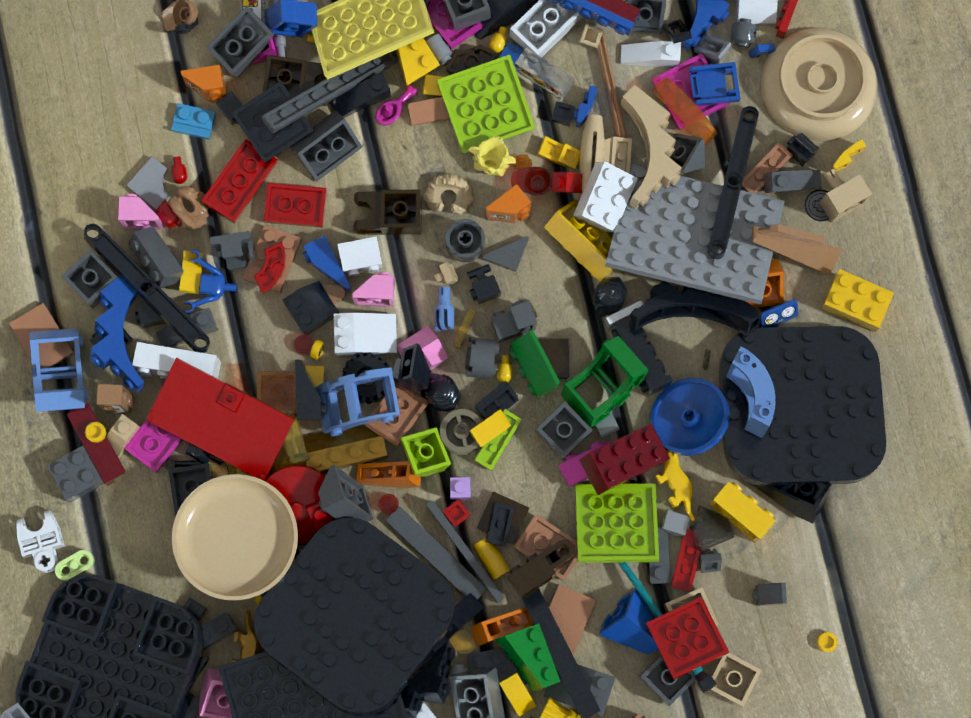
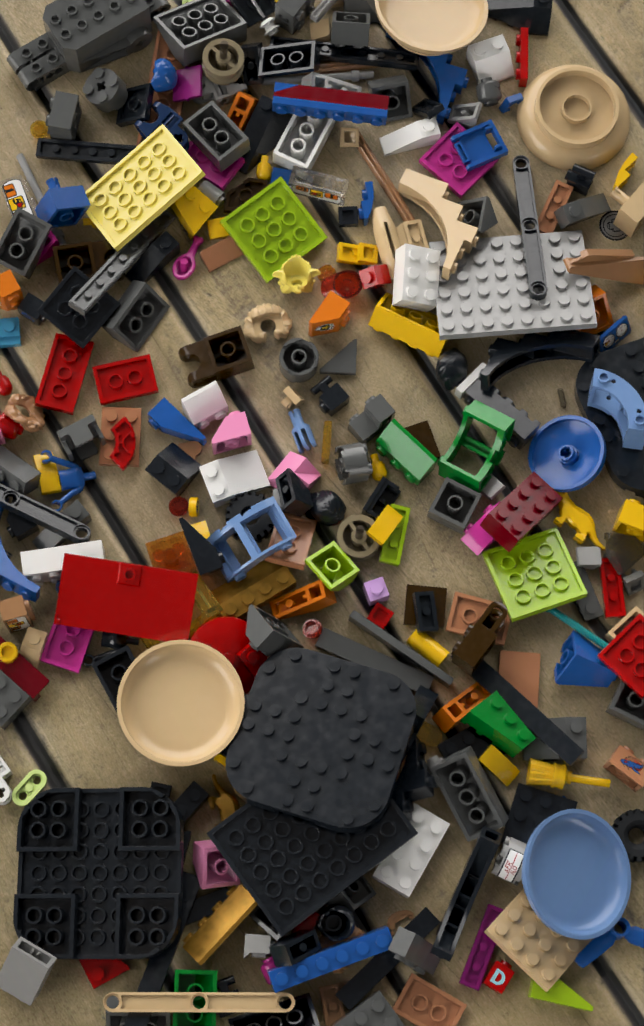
camera: 20 degrees left, 5 degrees down
clear orange slope [652,77,717,146] -> none

